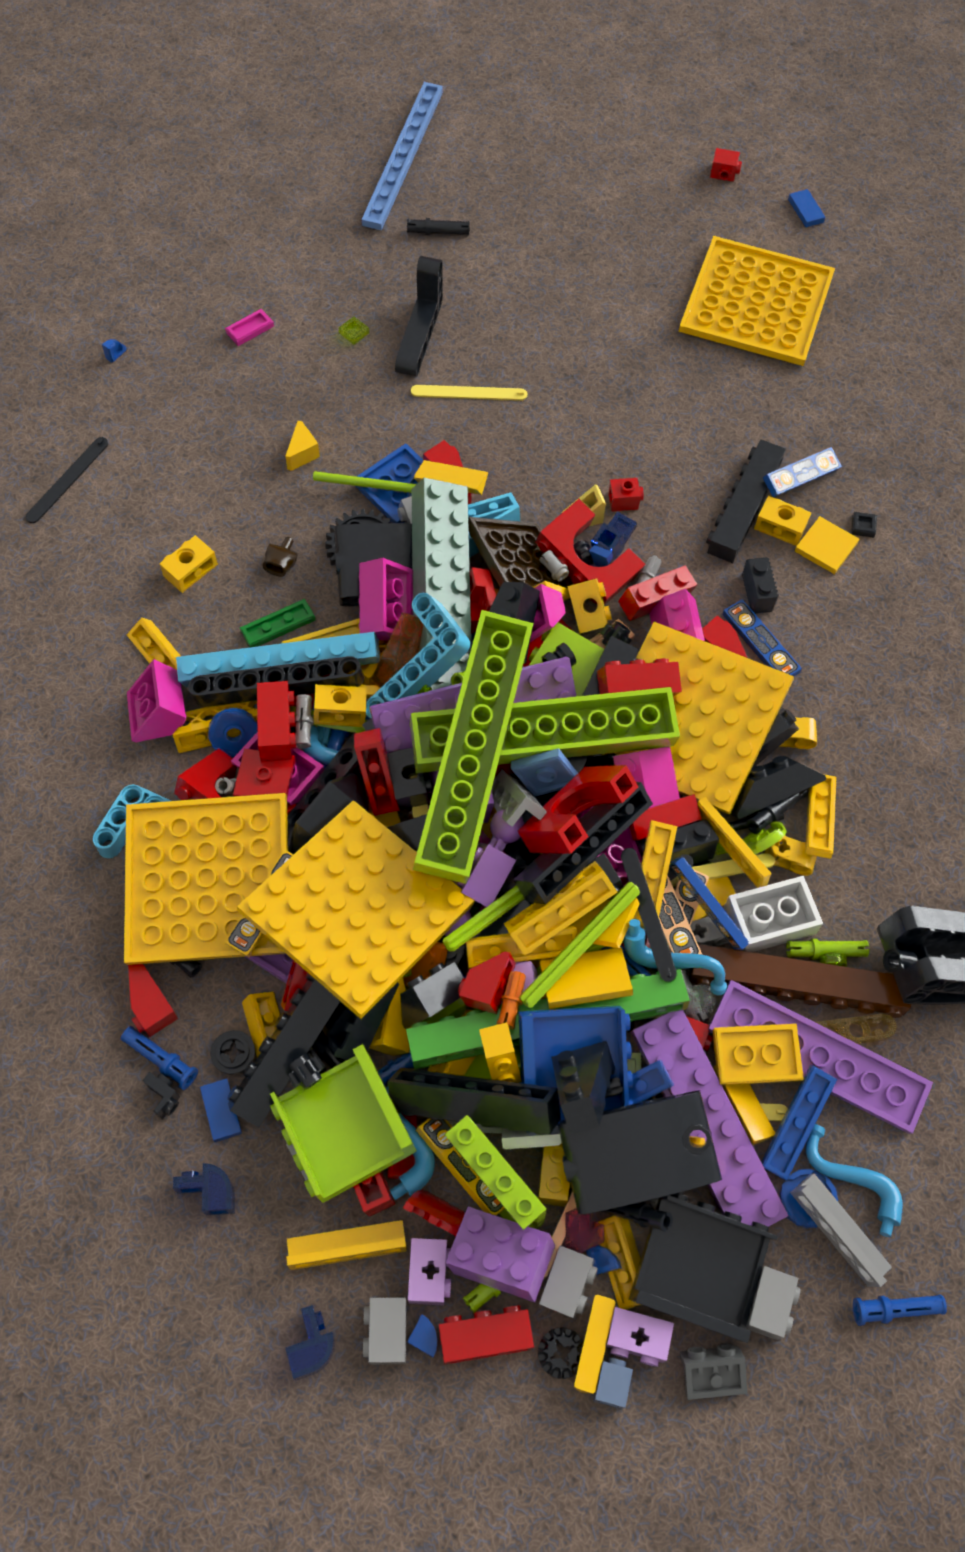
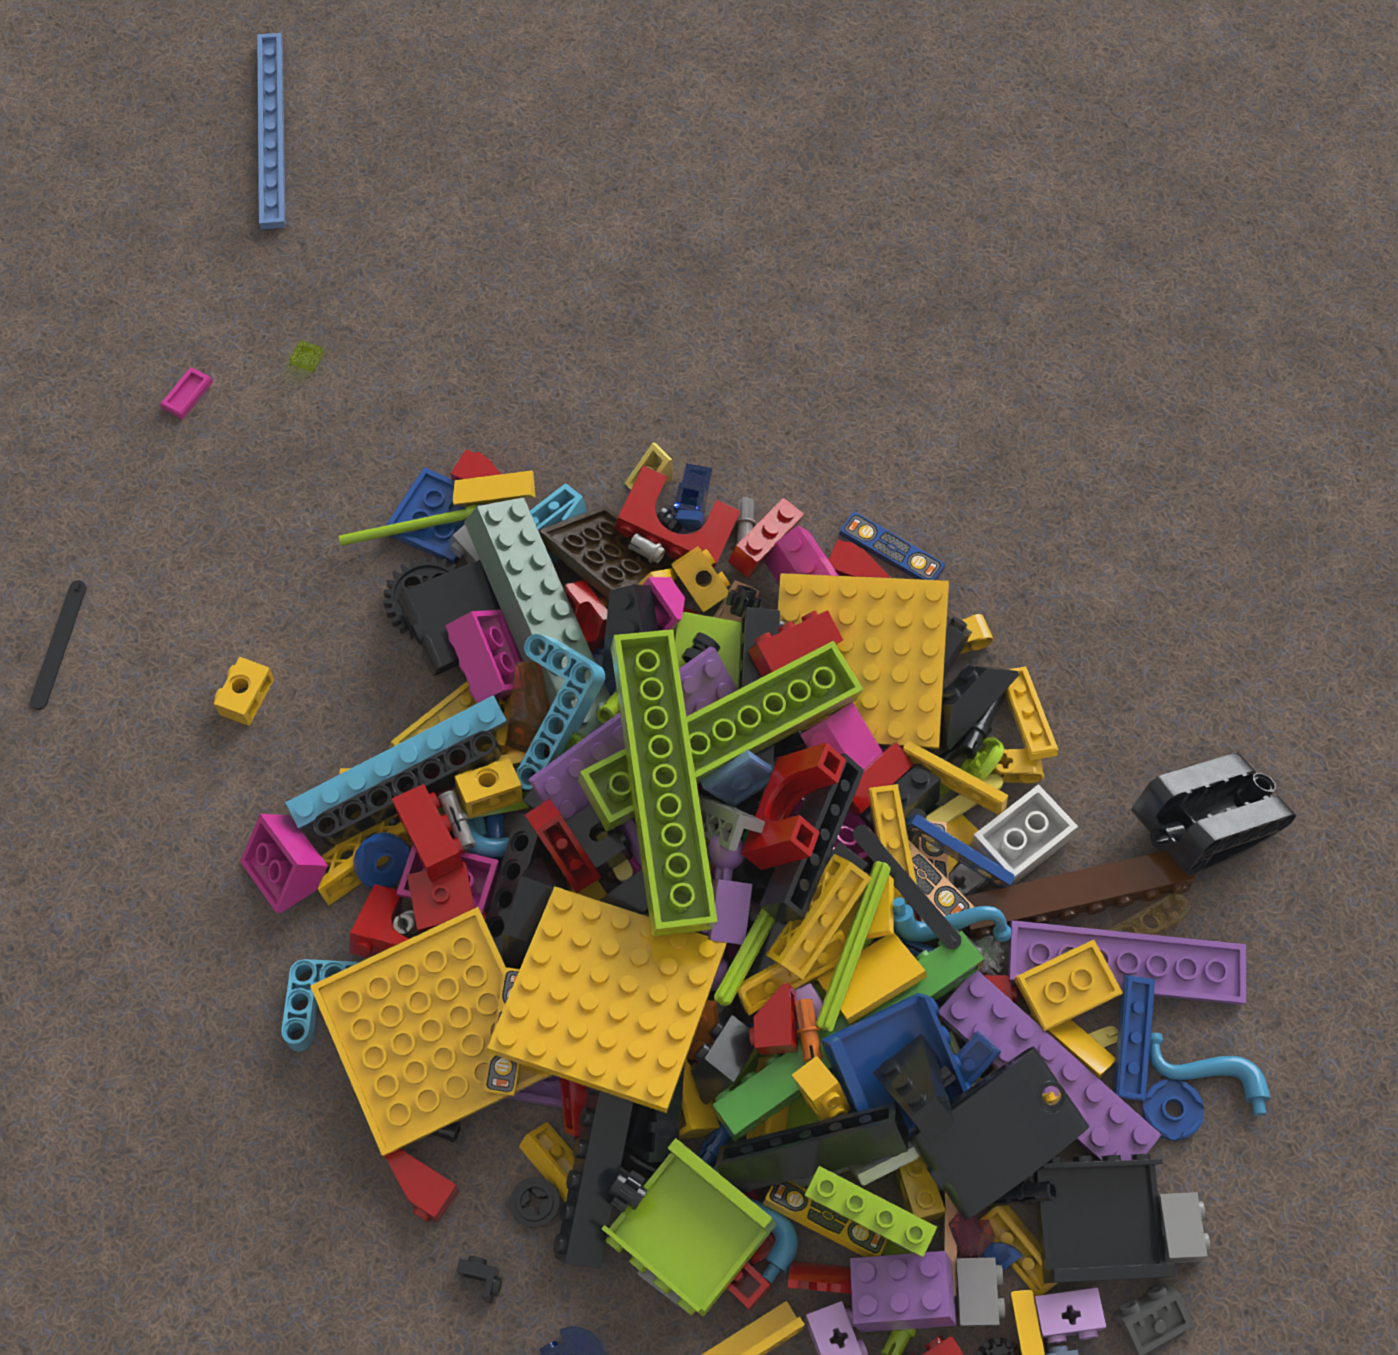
camera: 20 degrees left, 0 degrees up
blue tile [102,339,126,362] -> none
blue pin [121,1026,198,1090] -> none
yellow slope [127,618,180,670] -> none
blue tile [200,1078,242,1142] -> none
green tile [240,599,316,648] -> none
dark brown piece [263,537,298,577] -> none
yellow slope [285,421,320,471] -> none
black beam [395,256,443,376] -> none
black pin [407,218,470,235] -> none
light yellow piece [411,385,527,401] -> none
red brick [608,478,644,512] -> none
yellow plate [678,236,835,366] -> none
black brick [706,439,786,563] -> none
red brick [710,148,742,182] -> none
black brick [742,557,779,614] -> none
yellow brick [754,496,811,546] -> none
tile [763,447,842,498] -> none
lime pin [786,938,869,960] -> none
blue tile [788,189,826,228] -> none
light grey fence [790,1173,892,1287] -> none
yellow tile [794,516,860,575] -> none
clear neon green tile [819,953,847,967] -> none
black tile [851,512,877,538] -> none
blue pin [853,1294,947,1326] -> none

